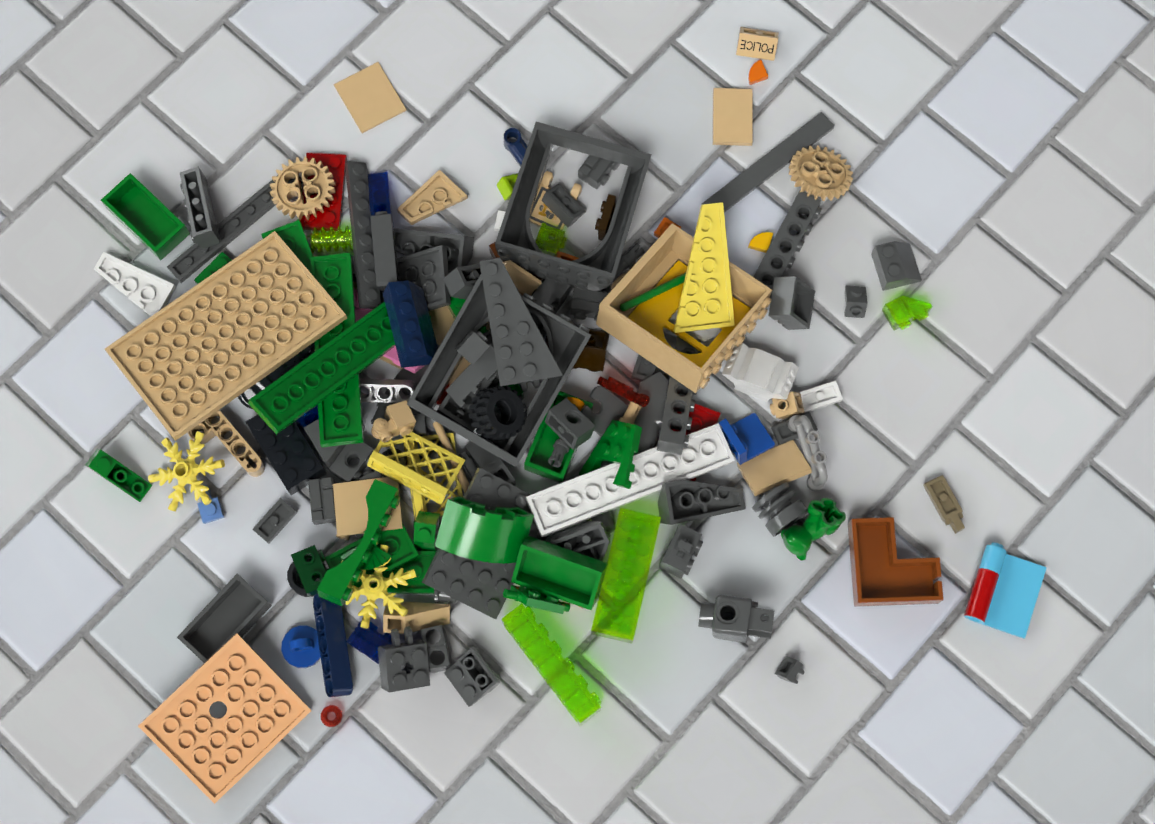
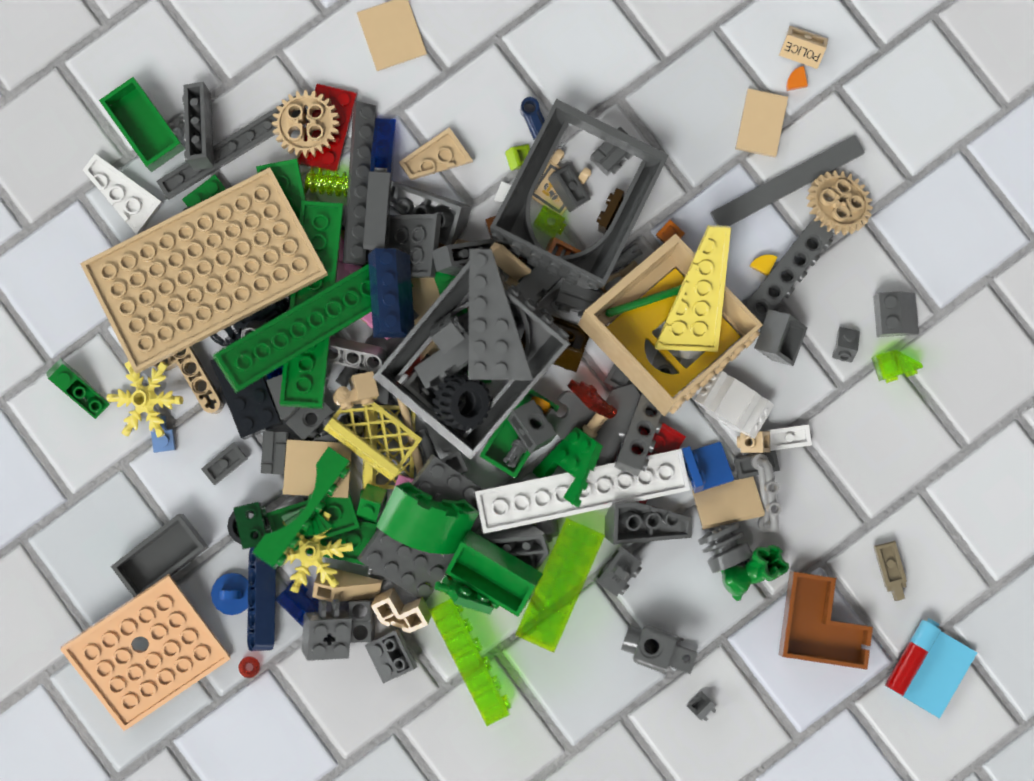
camera: 10 degrees right, 10 degrees up
none -> tan brick [371,588,432,633]

